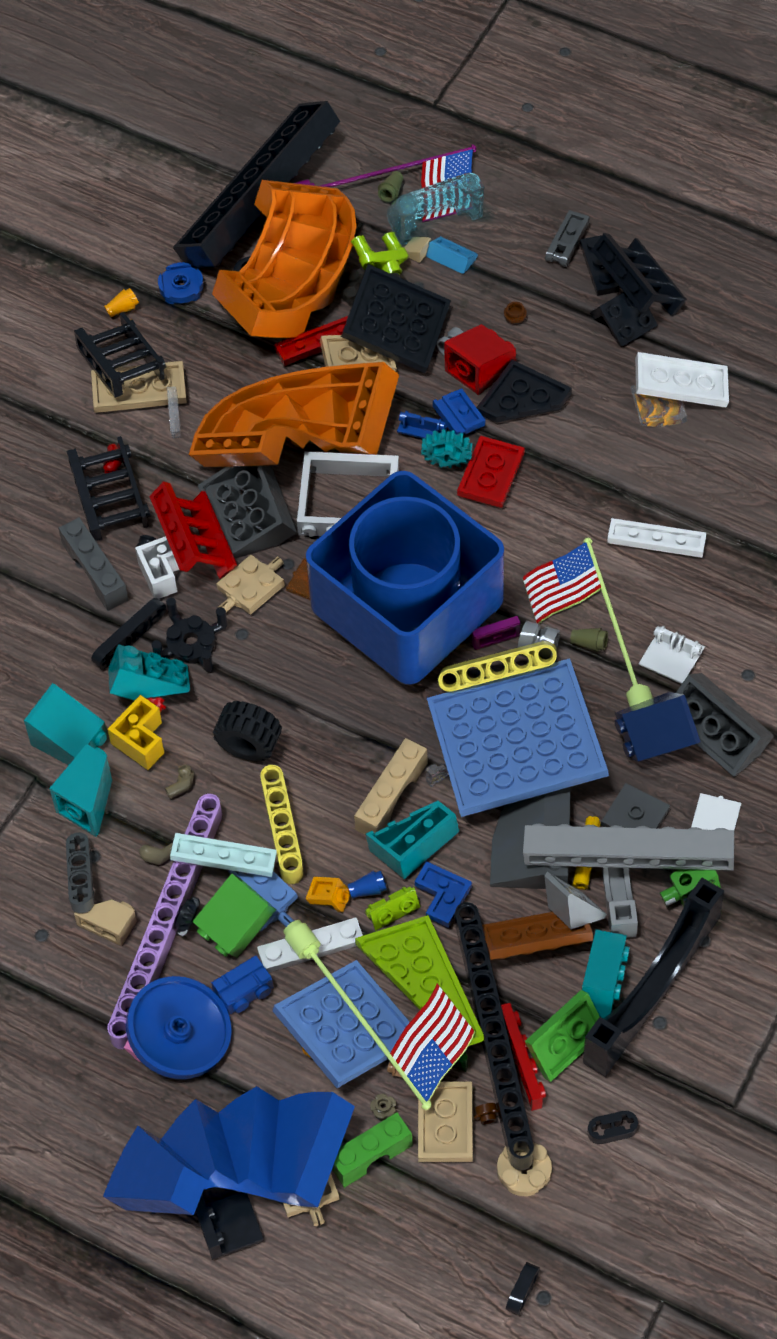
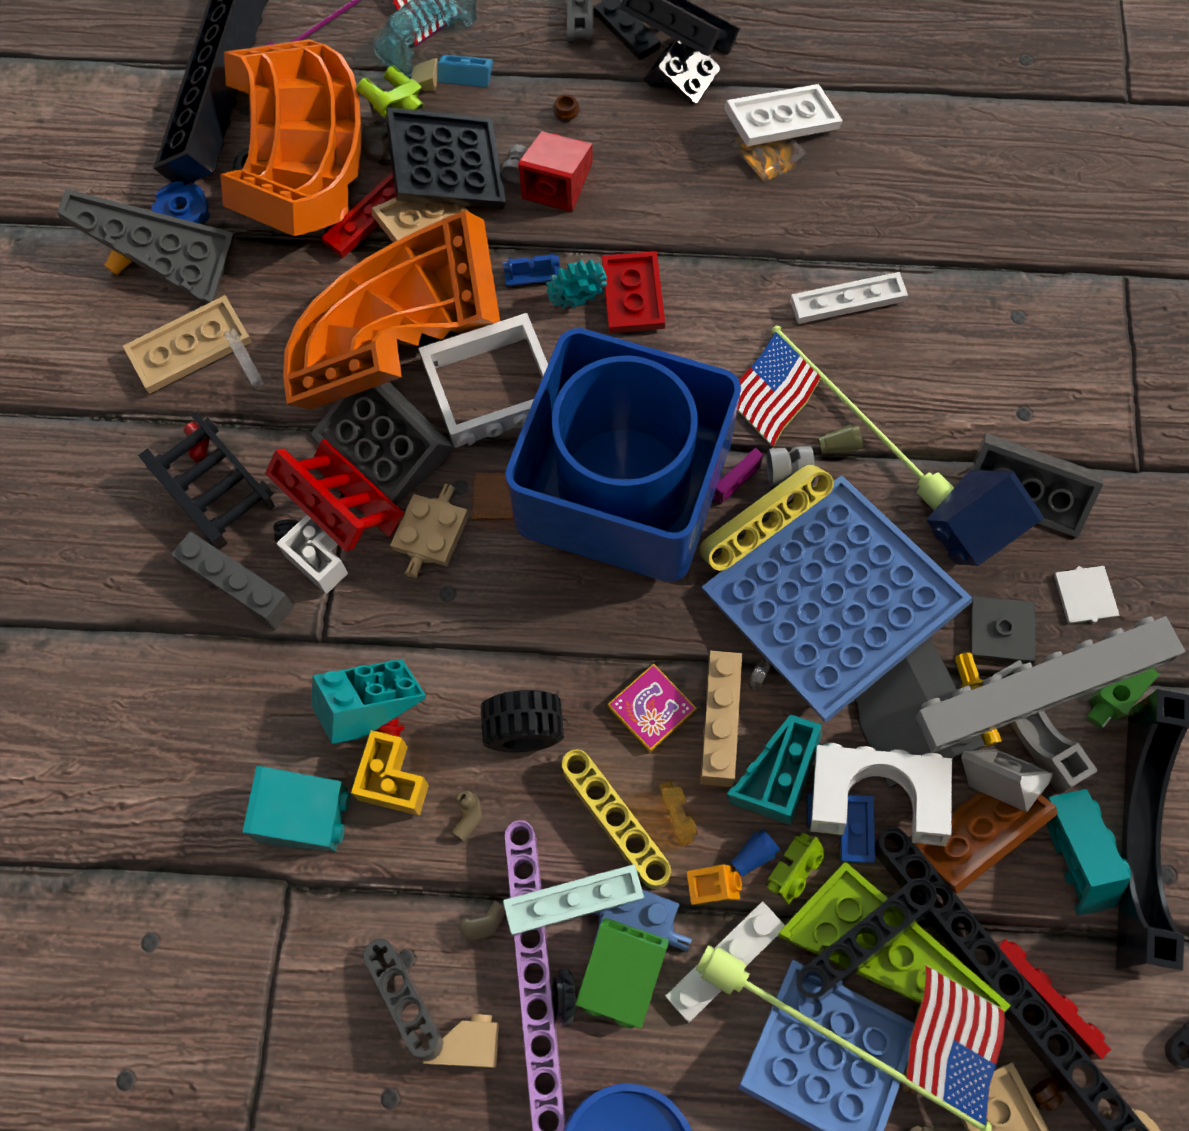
camera: 25 degrees left, 10 degrees up
teal slope [49,744,112,837] -> none
black fence [74,312,166,398] -> none
black beam [91,598,167,669] -> none
black plate [152,597,228,672] -> none
blue brick [211,955,274,1015] -> none
olive cone [378,171,403,202] -> none
blue plate [432,388,486,435] -> none
black plate [476,360,572,423] -> none
bright green plate [525,990,600,1082] -> none
white hinge [639,626,705,684] -> none
none -> dark grey wing [57,189,234,304]
none -> tile [607,664,697,753]
none -> clear yellow plate [659,781,698,847]
none -> black beam [796,878,937,1003]
none -> white arch [810,743,952,846]

